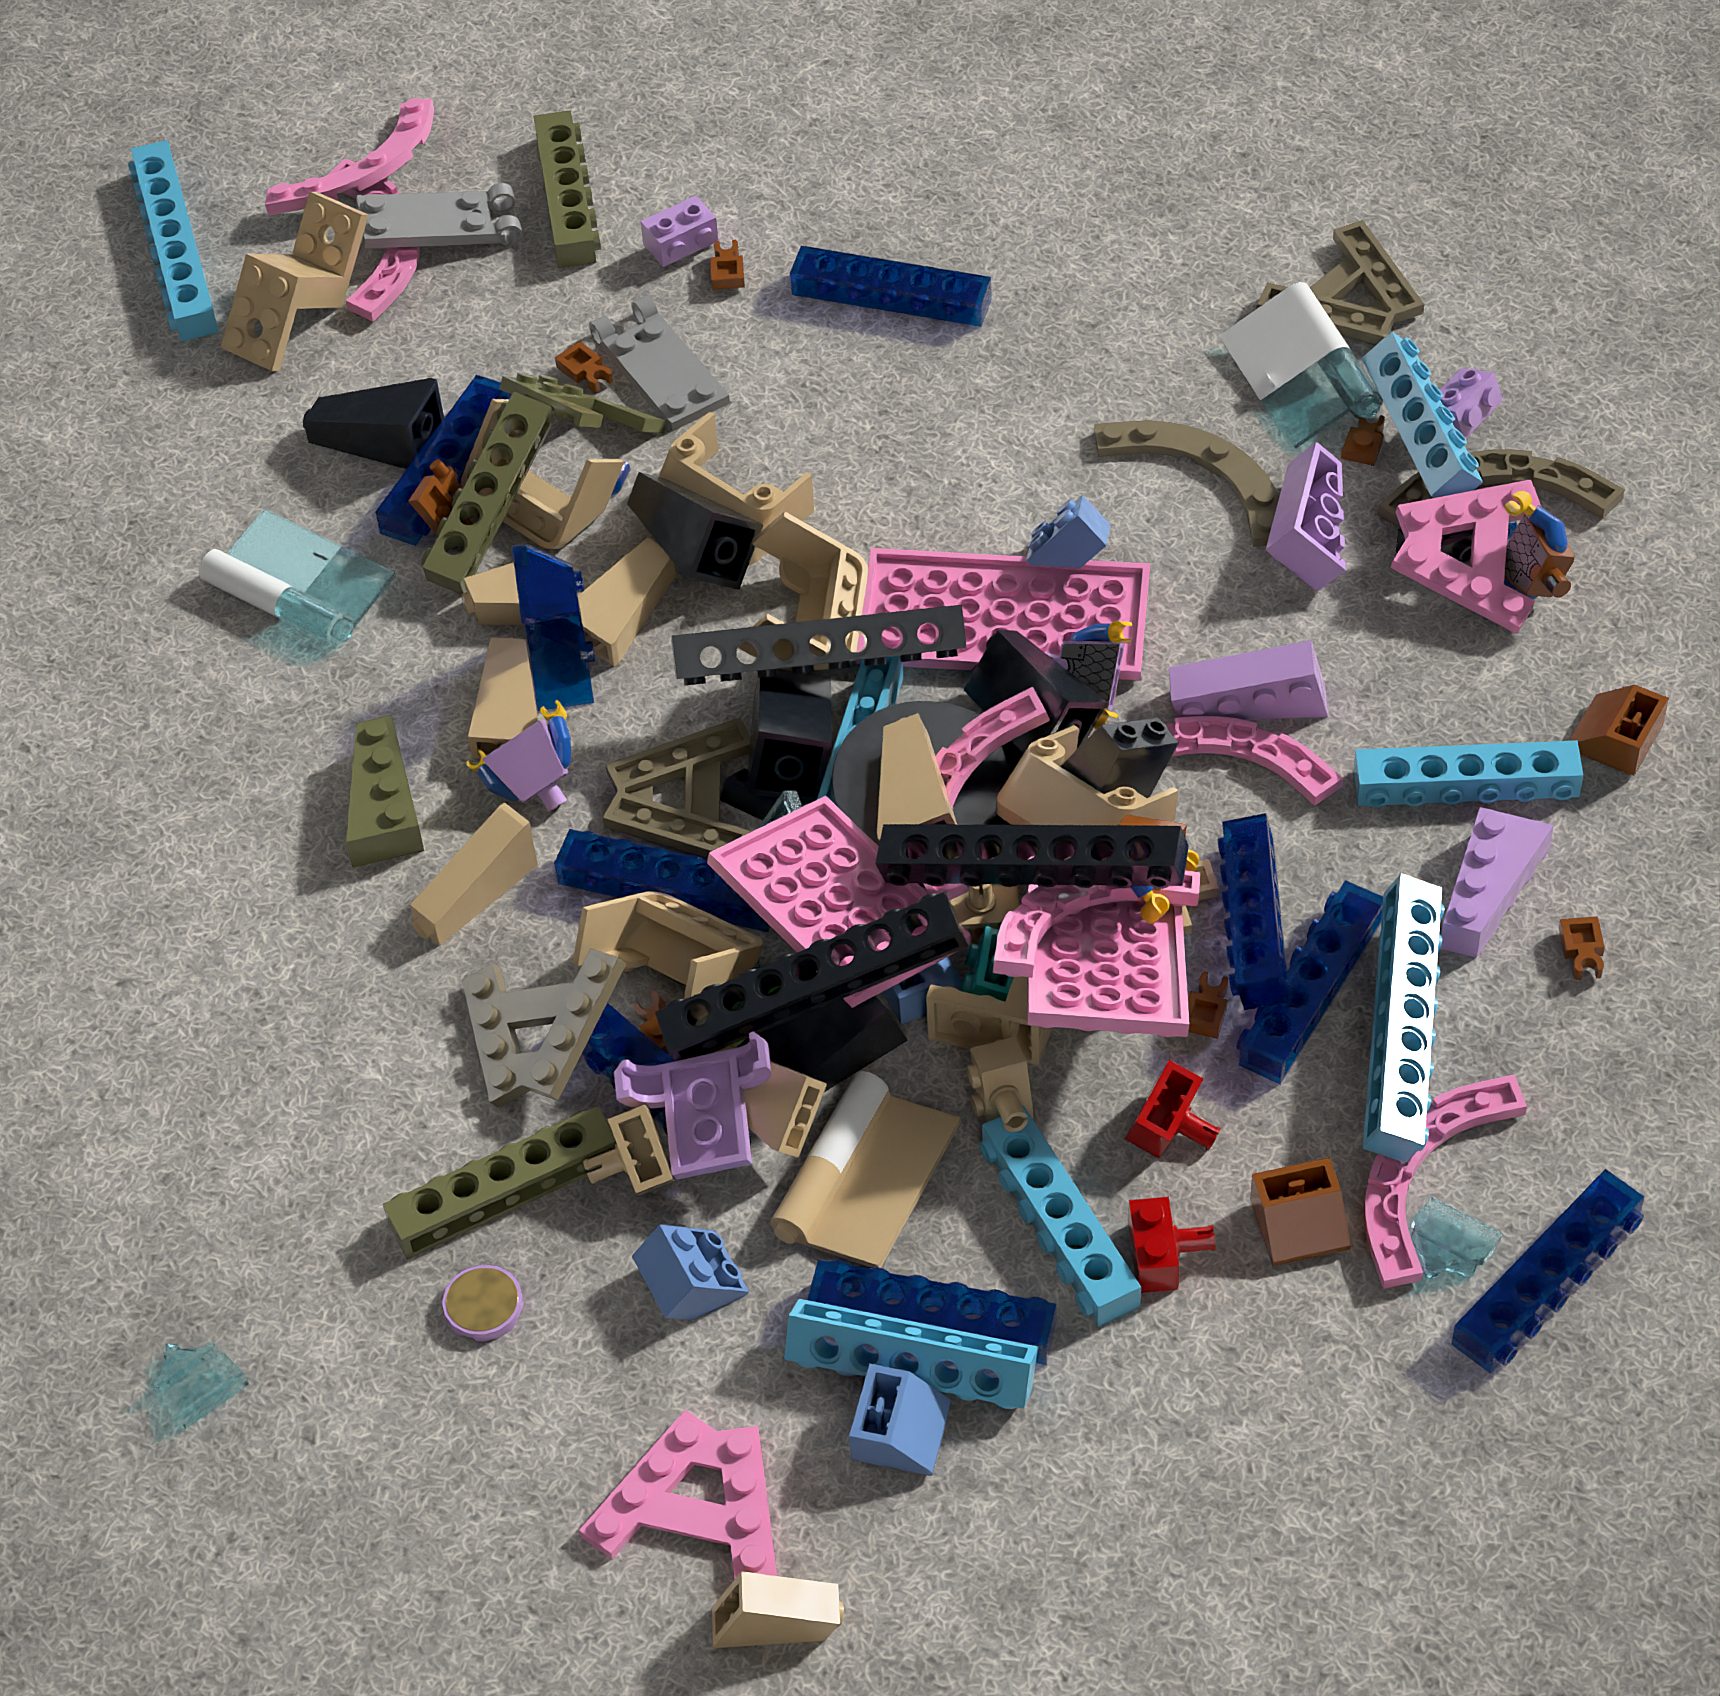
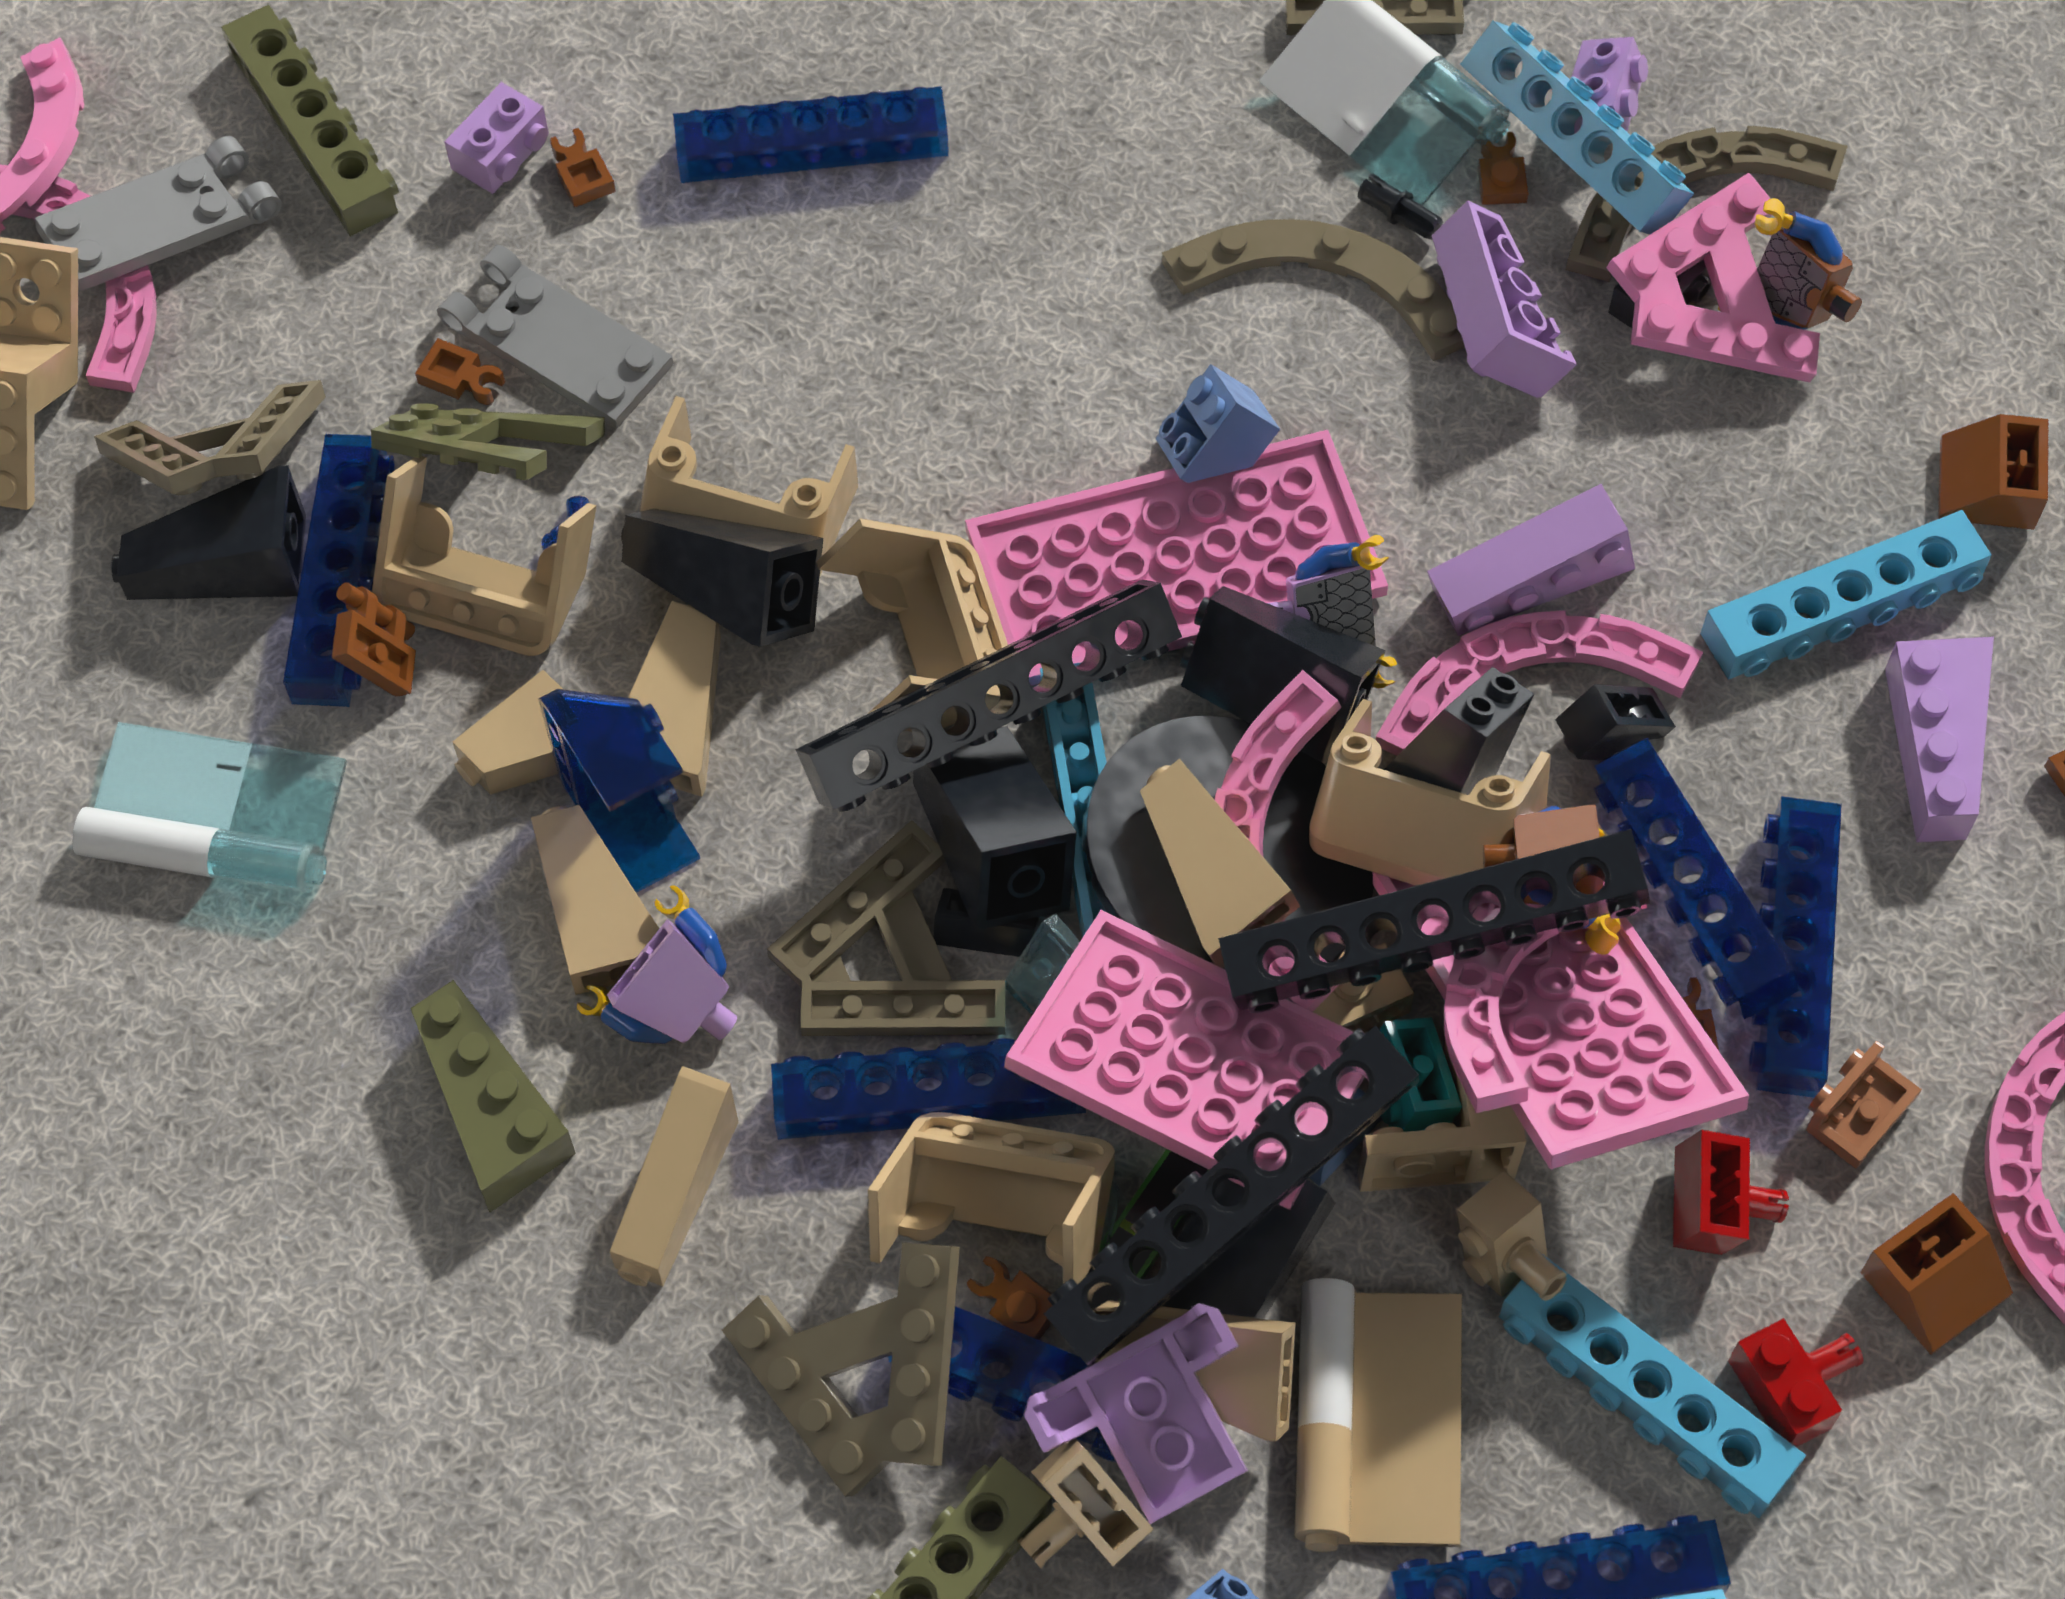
camera: 25 degrees left, 10 degrees up
olive brick [421,391,554,594] -> none
medium azure brick [1363,873,1445,1163] -> none
none -> dark tan plate [94,380,326,496]
none -> black axle [1358,174,1443,239]
none -> black arch [1555,684,1676,760]
none -> nougat bracket [1806,1040,1922,1169]

